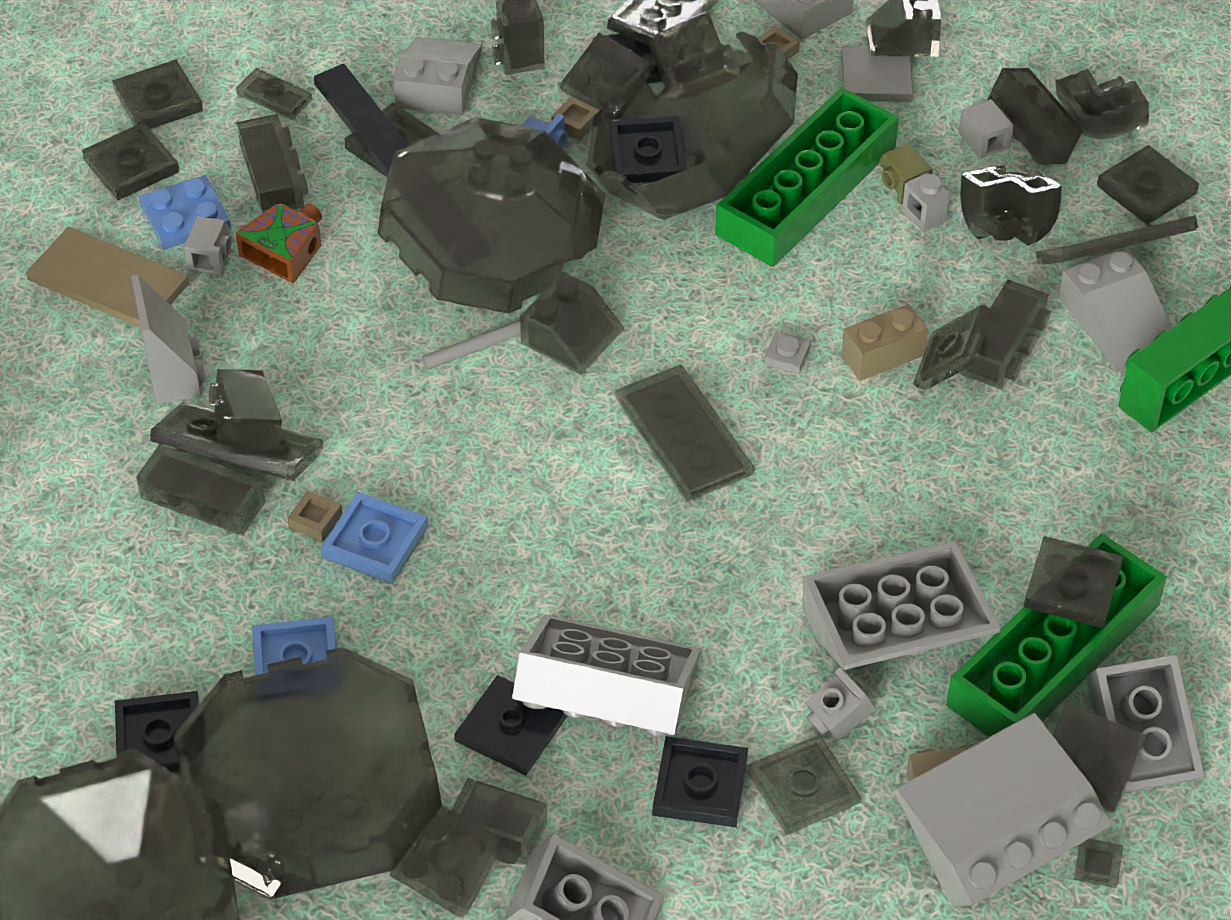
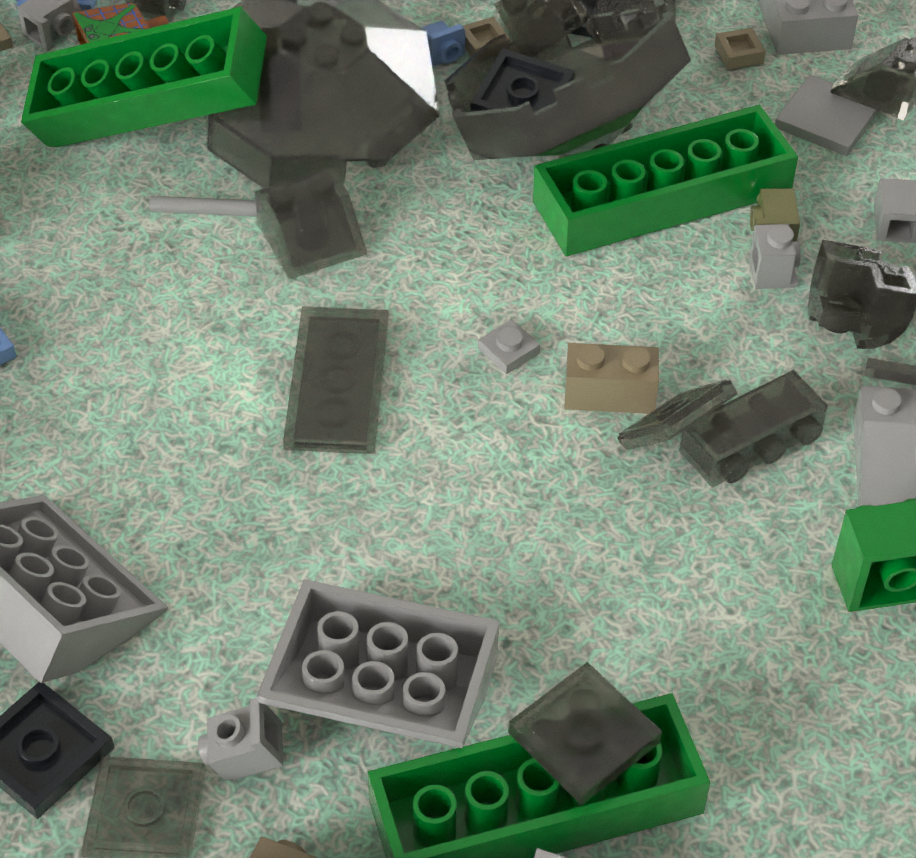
camera: 30 degrees right, 0 degrees up
none -> green brick [21,6,267,147]

